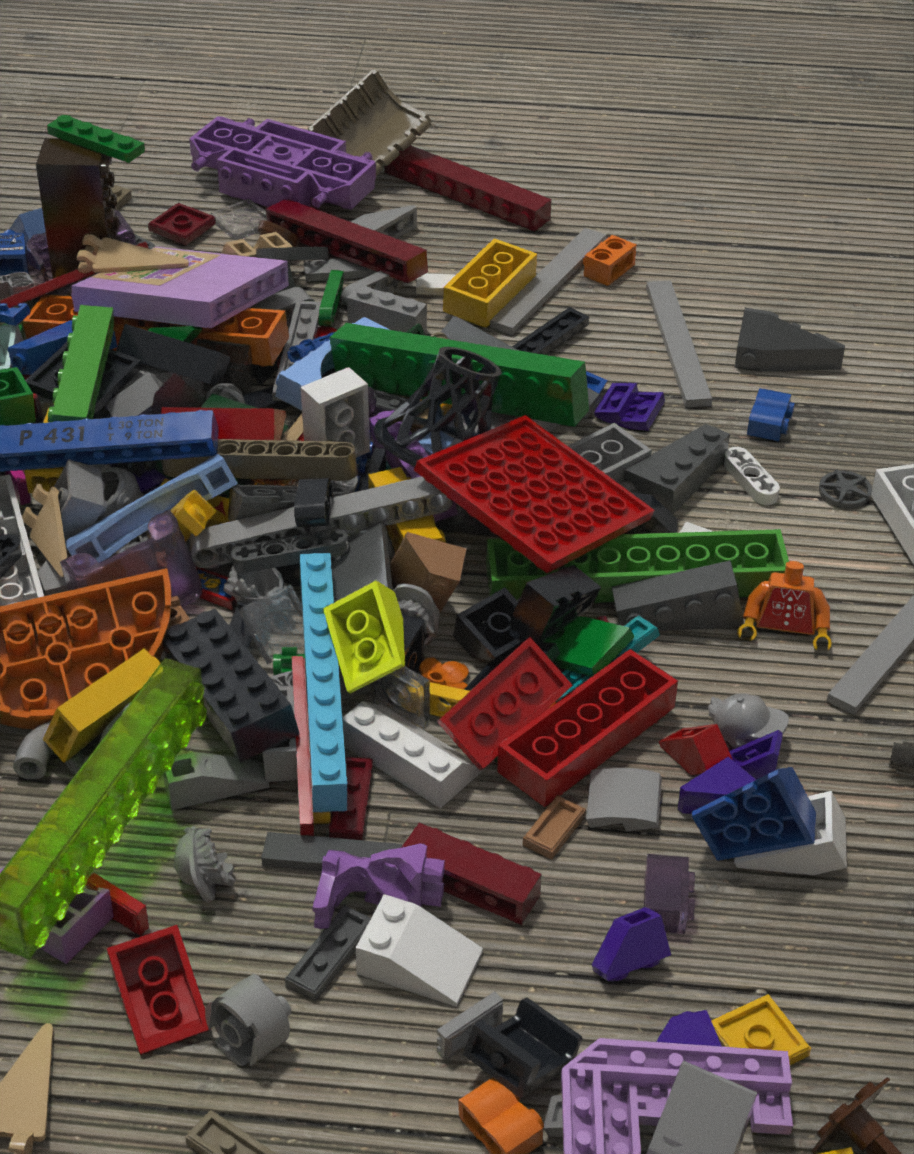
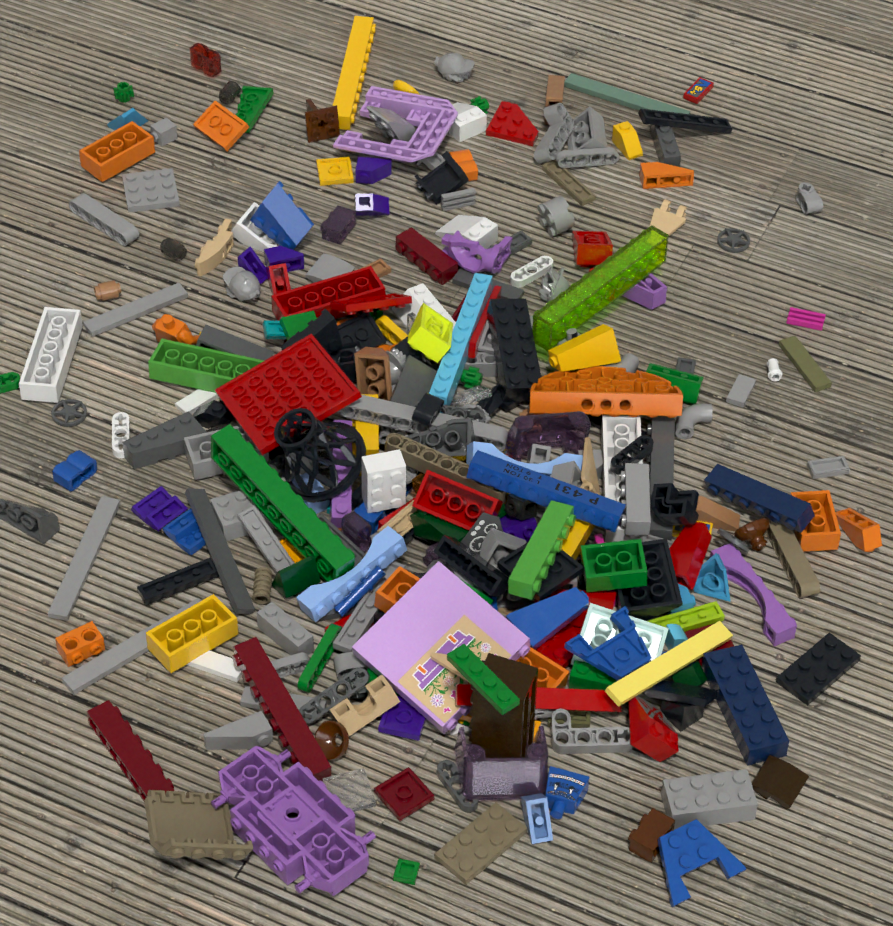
camera: 160 degrees left, 5 degrees up
yellow brick [162,490,217,543] -> none
none -> tan slope [195,219,234,276]
none -> green tile [393,858,420,885]
none -> white beam [510,256,553,288]

